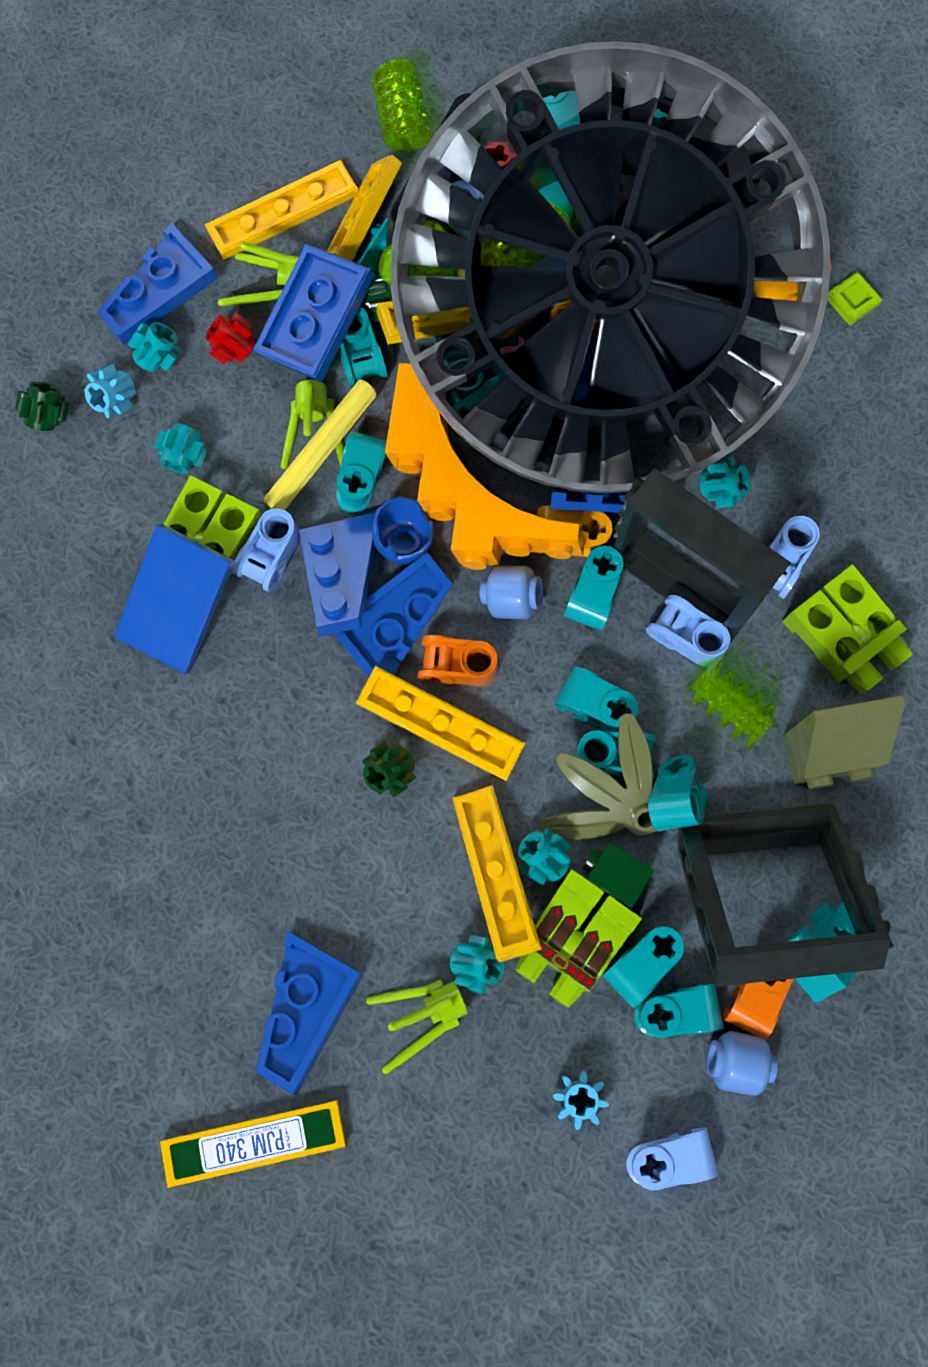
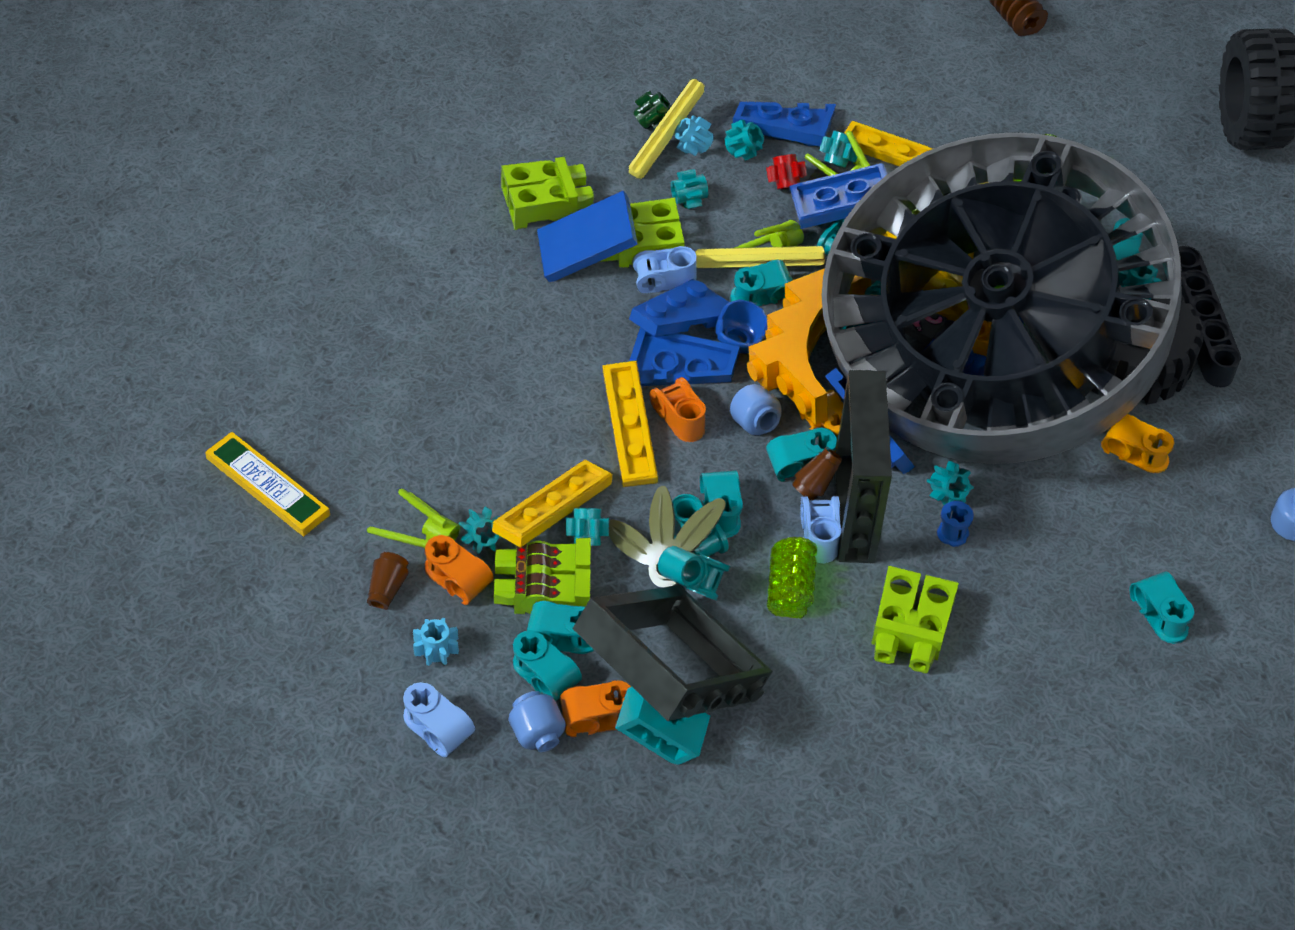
camera: 50 degrees right, 25 degrees down
blue wing [255,931,364,1095] -> none
dark green gear [362,742,416,797] -> none
dark green brick [582,842,655,909] -> none
light blue piece [770,516,820,599] -> none
olive slope [783,695,905,790] -> none
lime tile [828,271,883,326] -> none
none -> reddish brown cone [367,552,409,610]
none -> orange piece [425,535,494,605]
none -> lime hips [501,157,594,230]
none -> light yellow axle [629,79,705,179]
none -> reddish brown cone [792,447,843,500]
none -> teal gear [819,131,857,168]
none -> blue bush [937,501,974,547]

